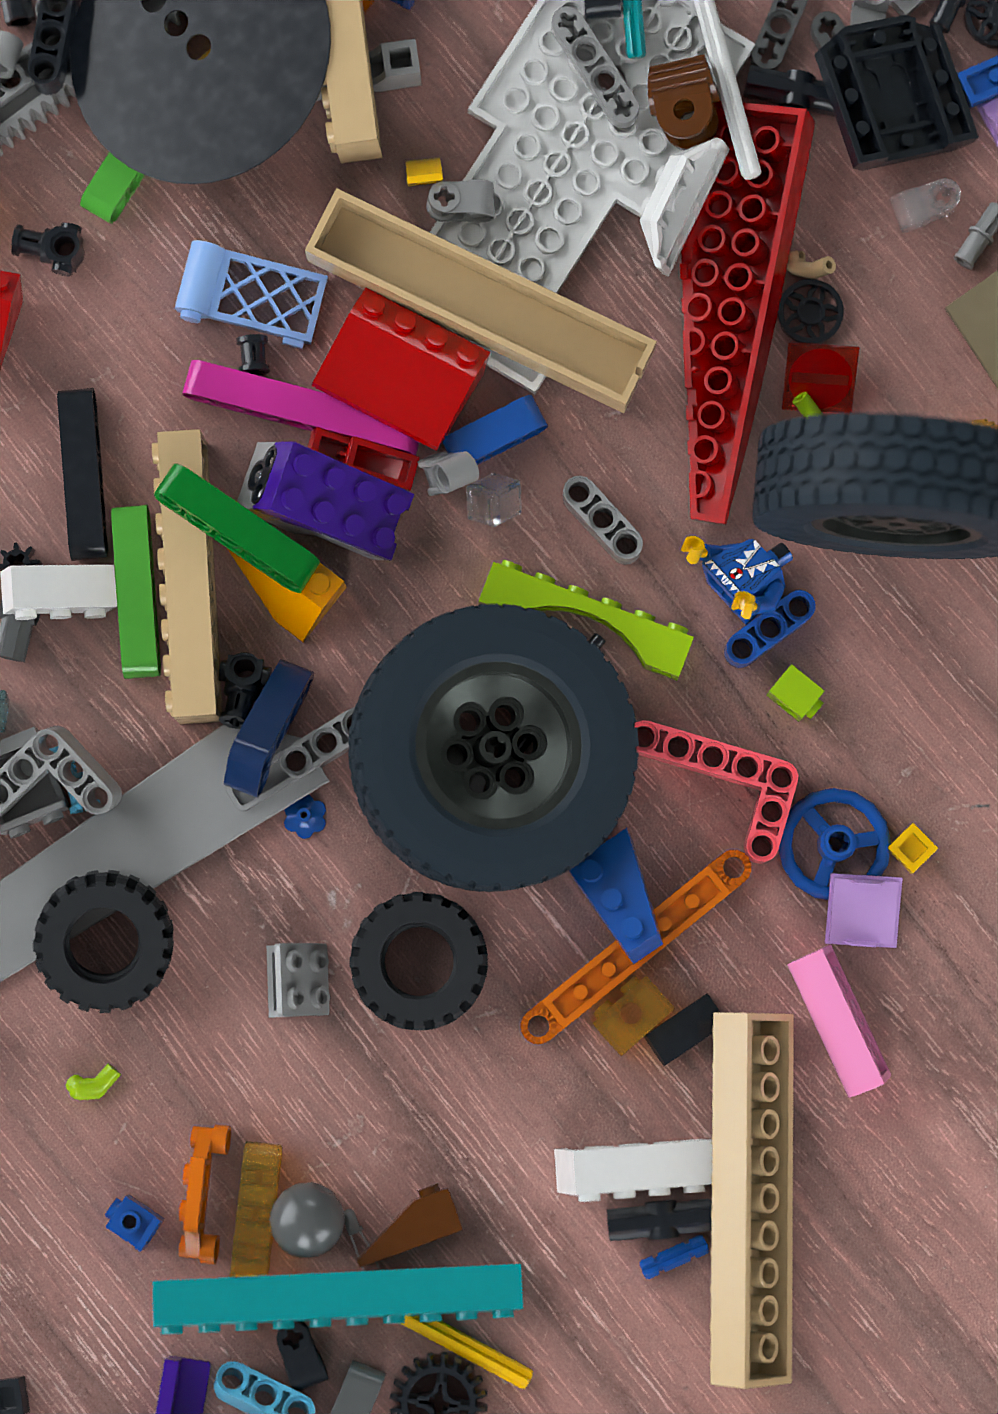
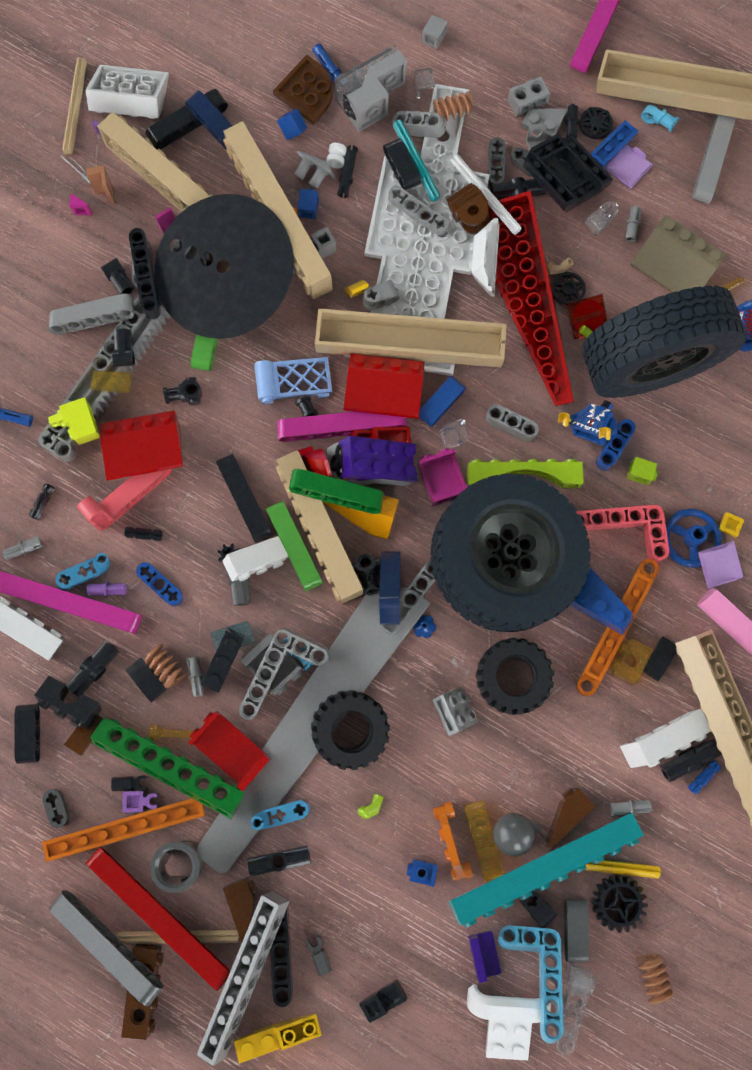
camera: 25 degrees left, 5 degrees down
light grey piece [417,451,479,496] -> none
none -> red slope [298,446,332,477]
none -> dark pink panel [418,448,468,507]
none -> light grey axle [610,800,652,816]

